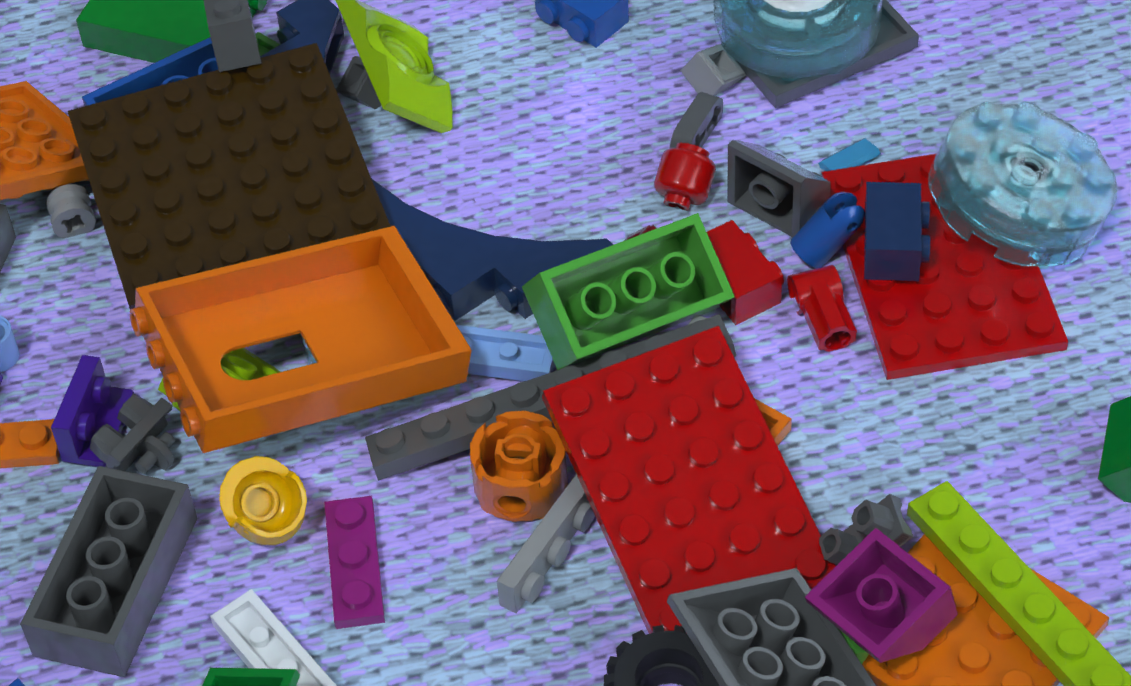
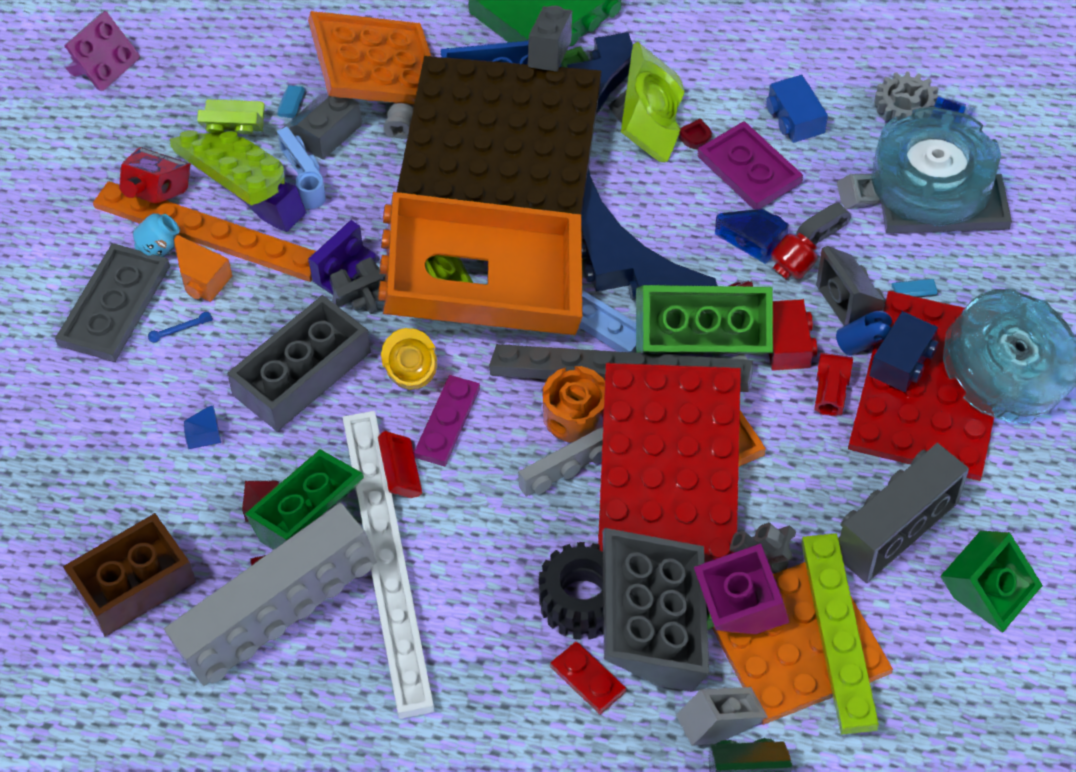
camera: 25 degrees right, 5 degrees up
none -> red tile [378,431,422,498]
none -> dark red tile [678,118,712,149]
none -> magenta plate [698,121,803,211]
none -> clear blue slope [715,209,789,264]
none -> dark grey brick [838,443,969,584]

